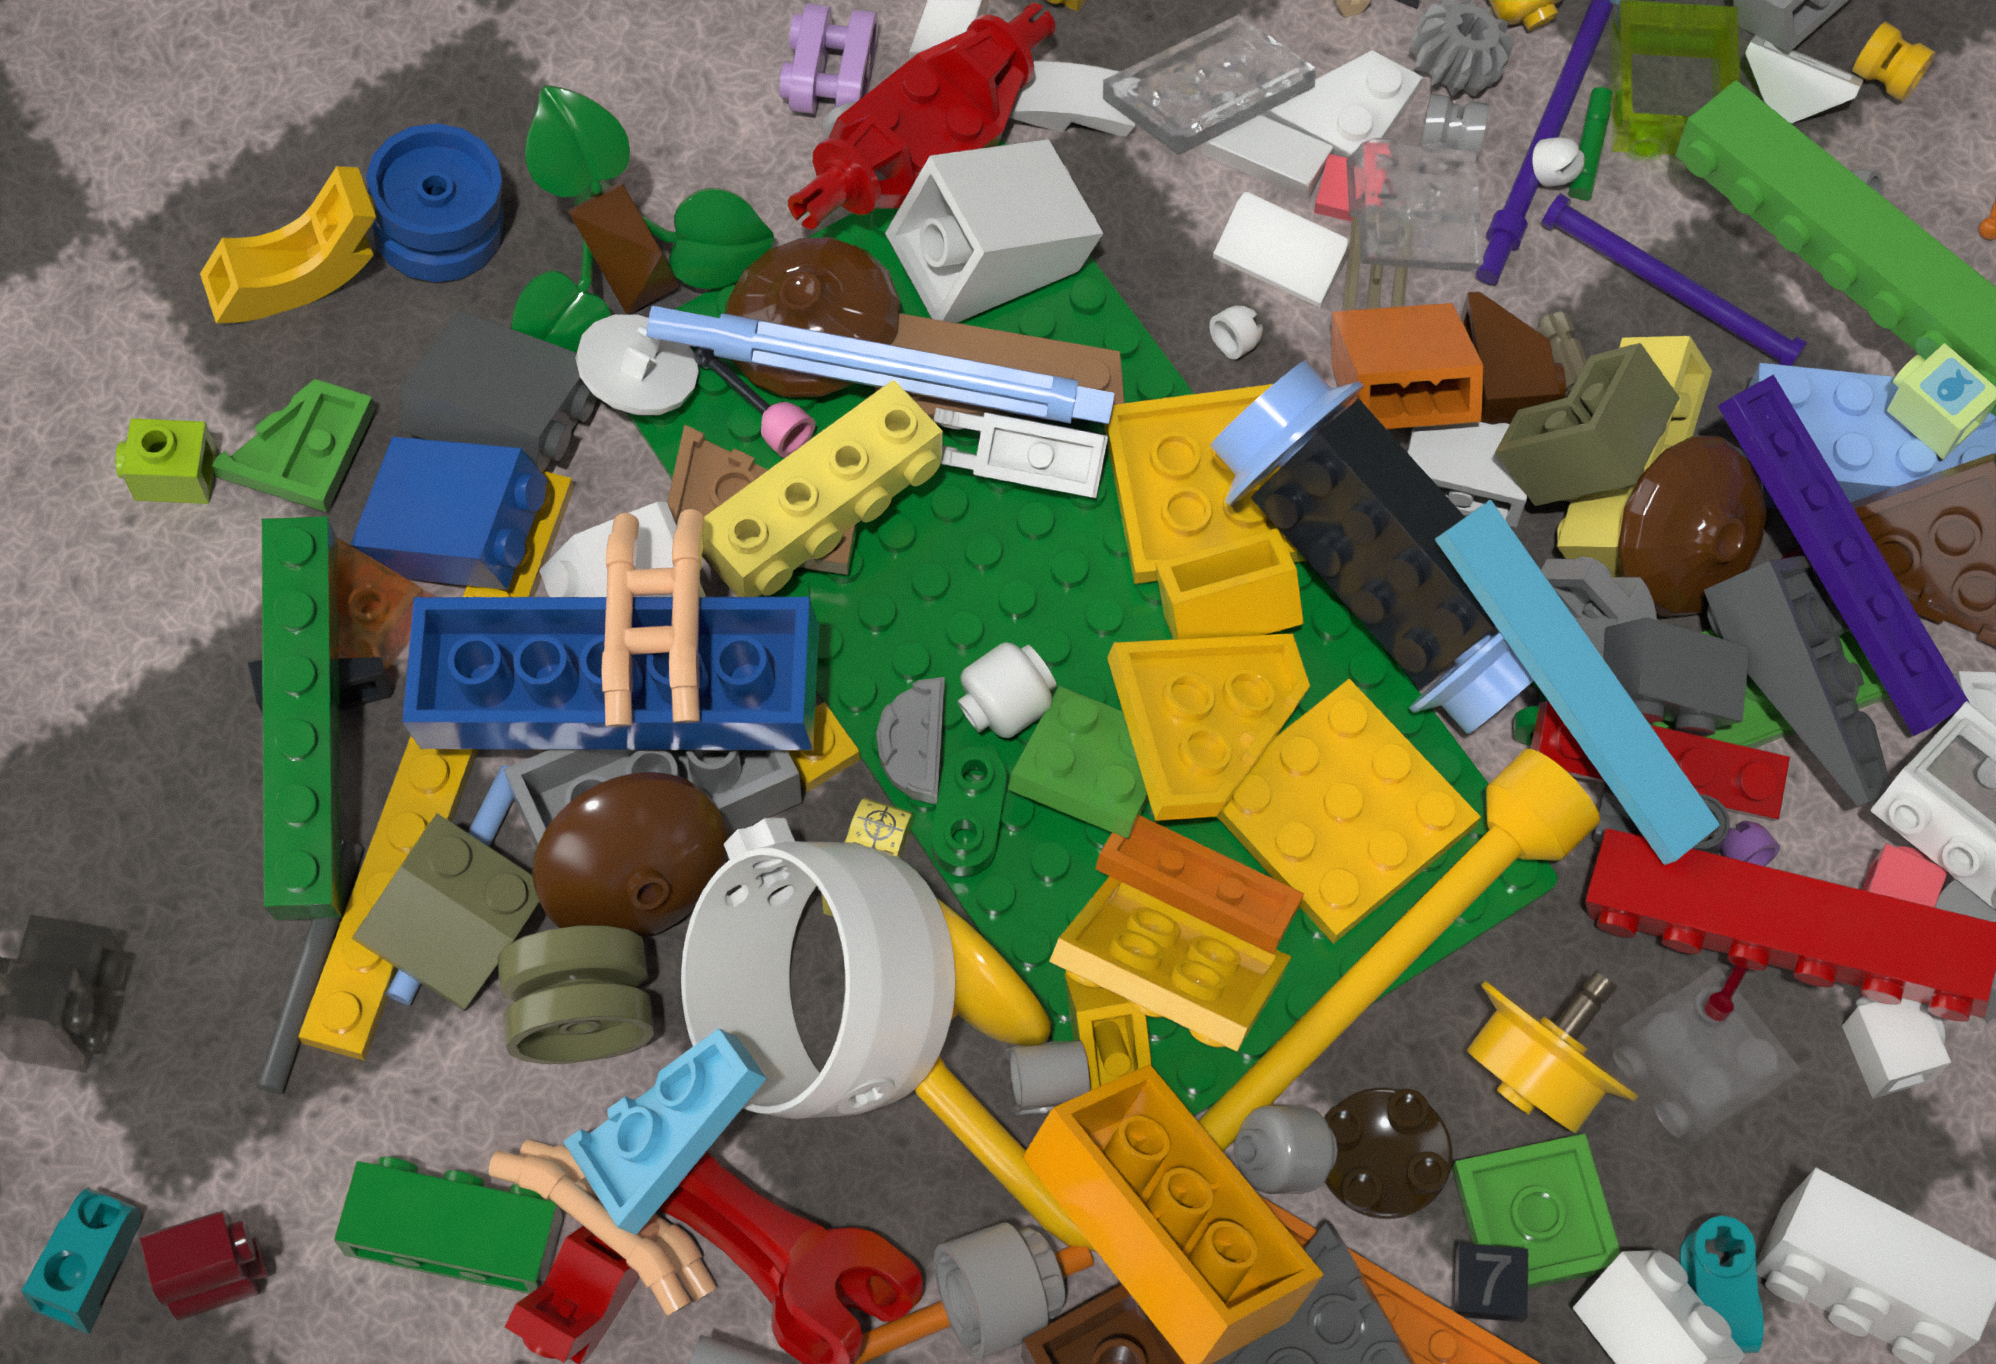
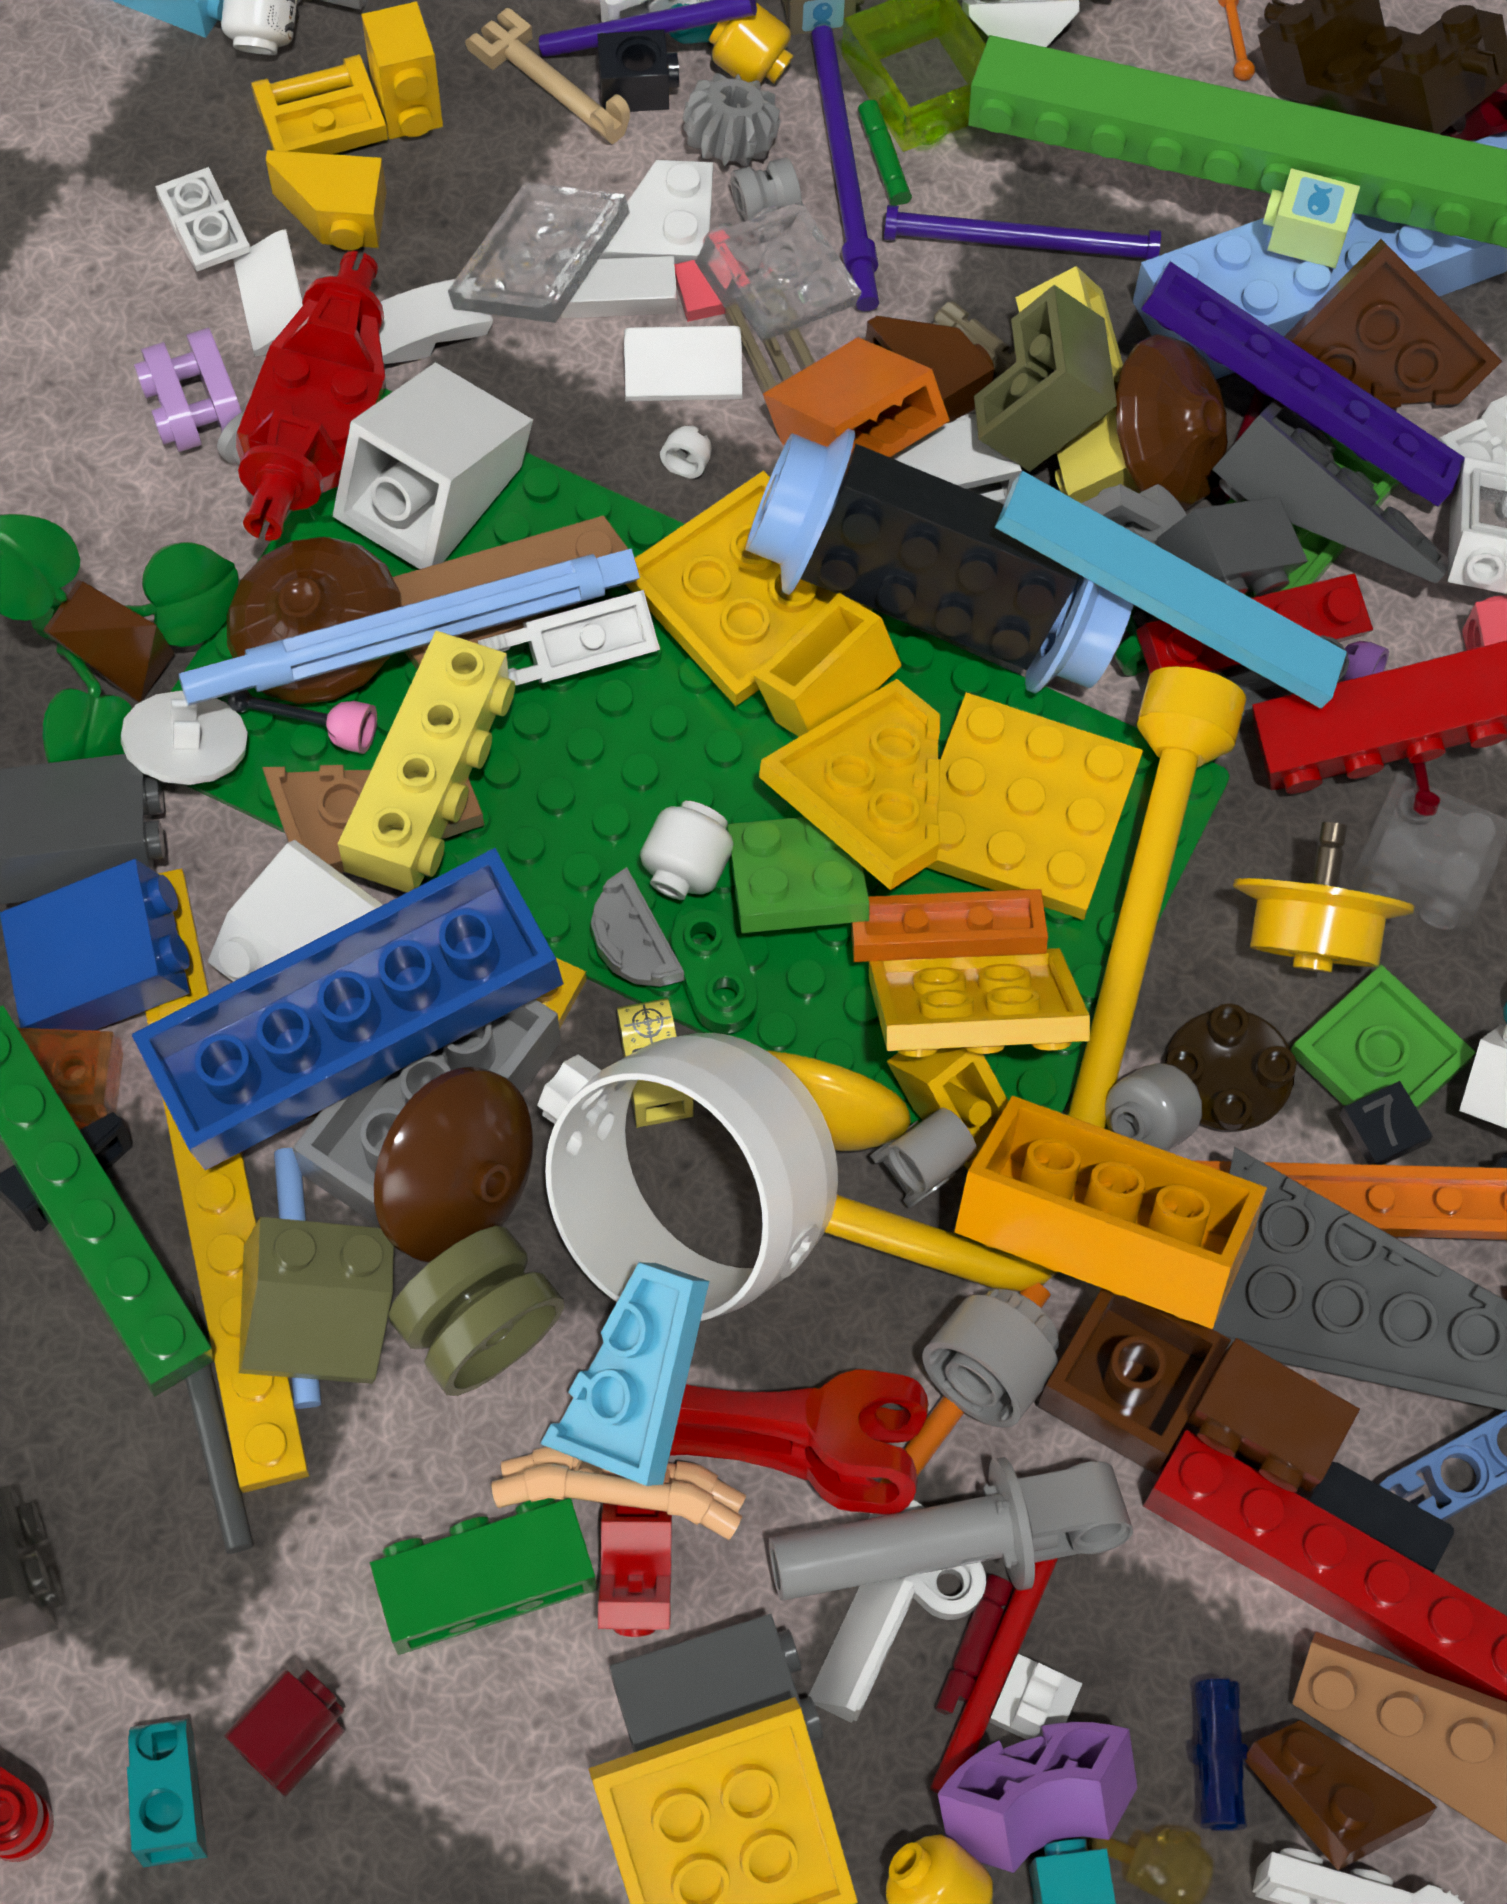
camera: 30 degrees left, 0 degrees up
light nougat piece [602,509,705,727] -> none
white hinge [1533,137,1585,187] -> none

